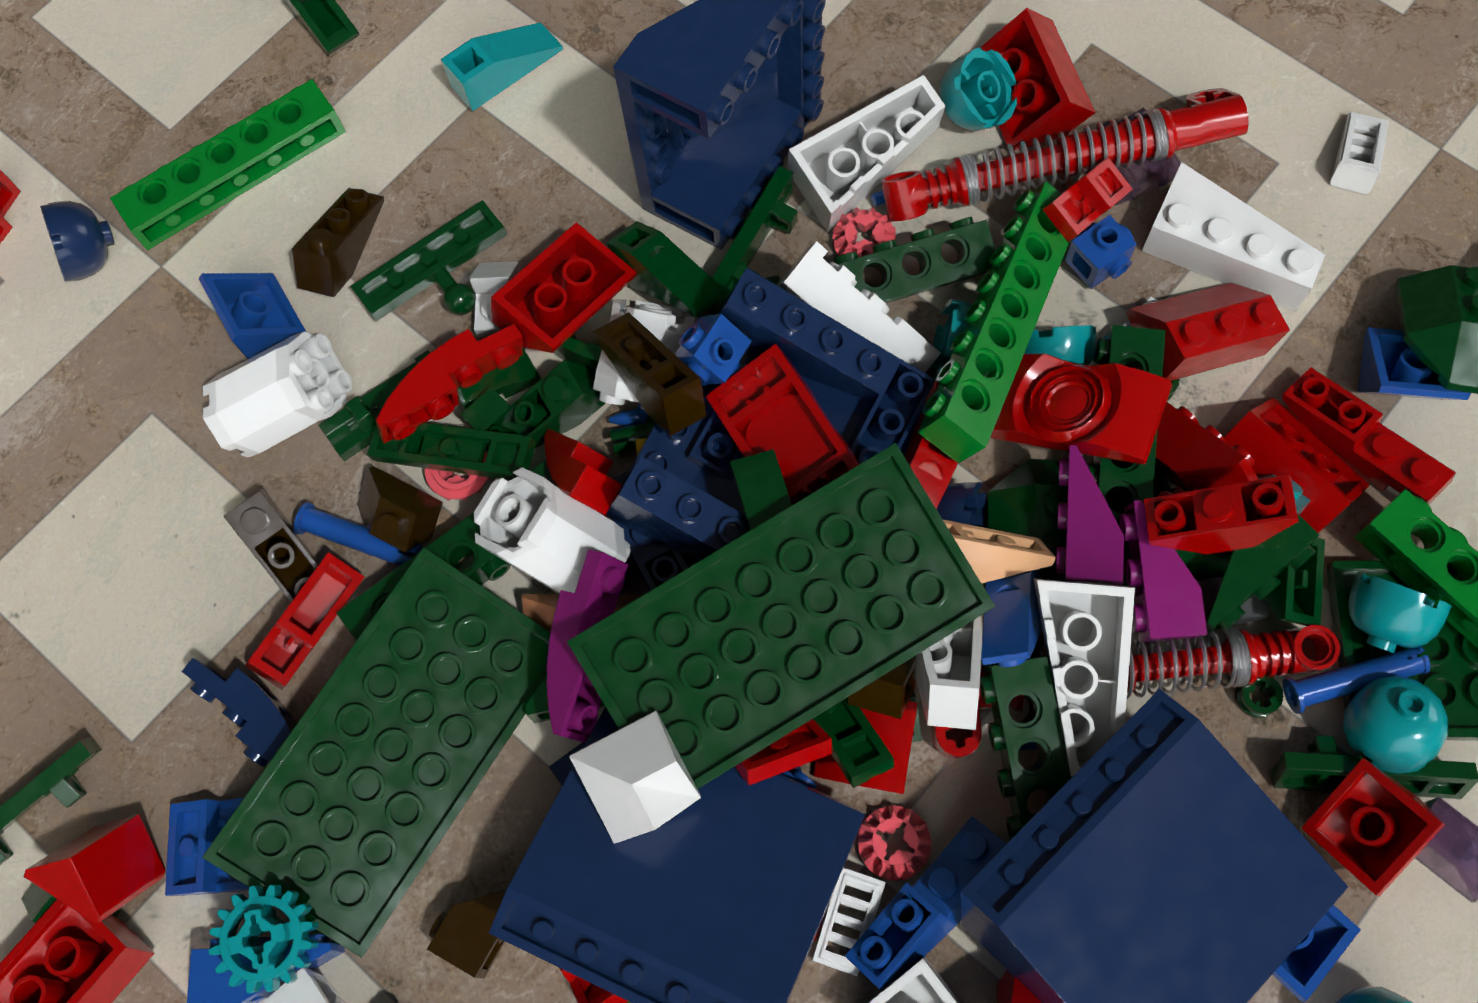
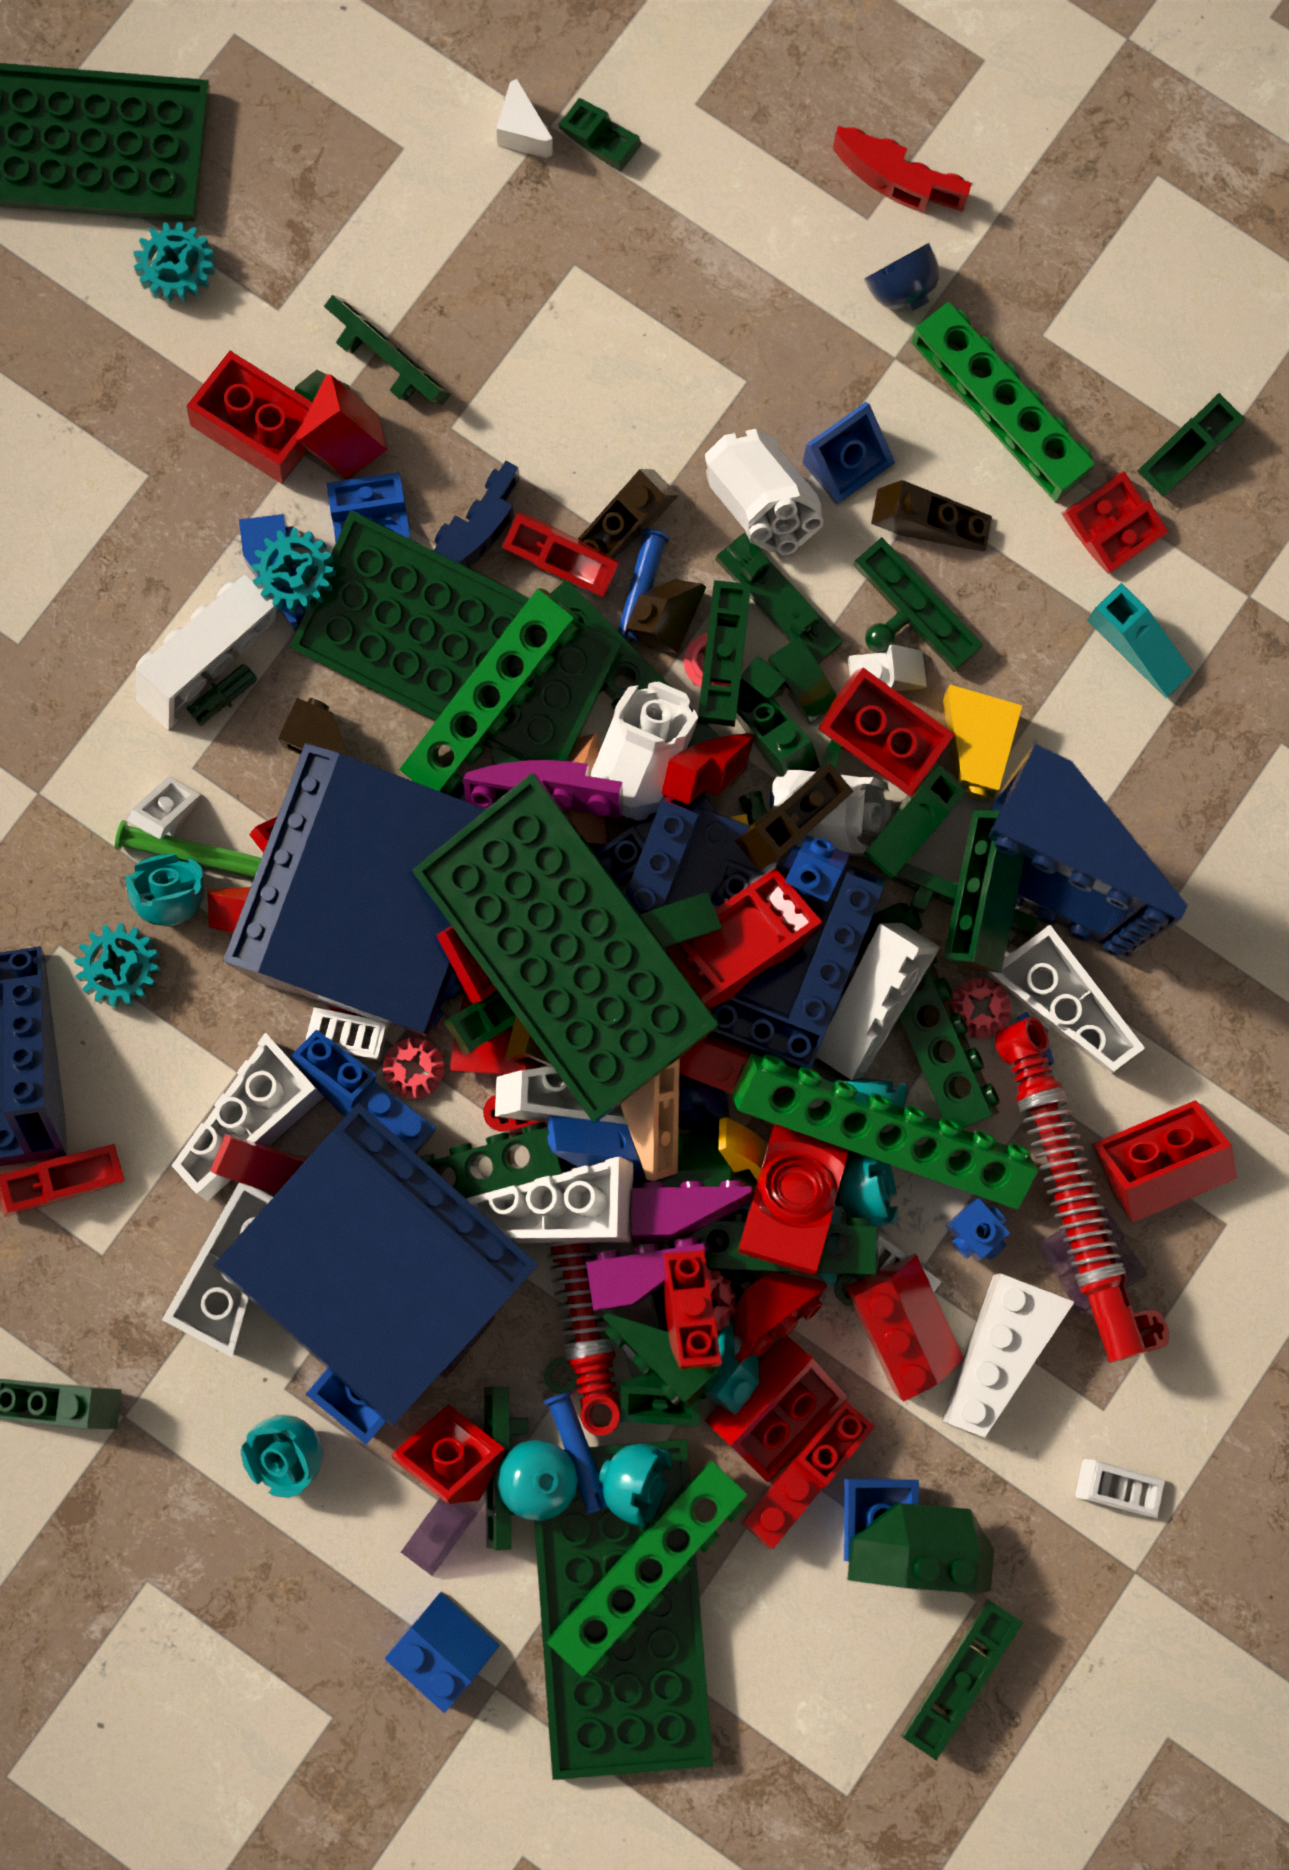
camera: 70 degrees right, 10 degrees up
red slope [376,323,523,444] -> none
white slope [569,710,701,844] -> none
teal cylinder [939,48,1017,131] -> none
red slope [1043,157,1133,242] -> none
none -> green brick [399,588,580,795]
none -> yellow slope [719,1117,768,1181]
none -> yellow slope [943,685,1022,800]
none -> dark green brick [943,810,1025,973]
none -> red slope [1061,471,1168,573]

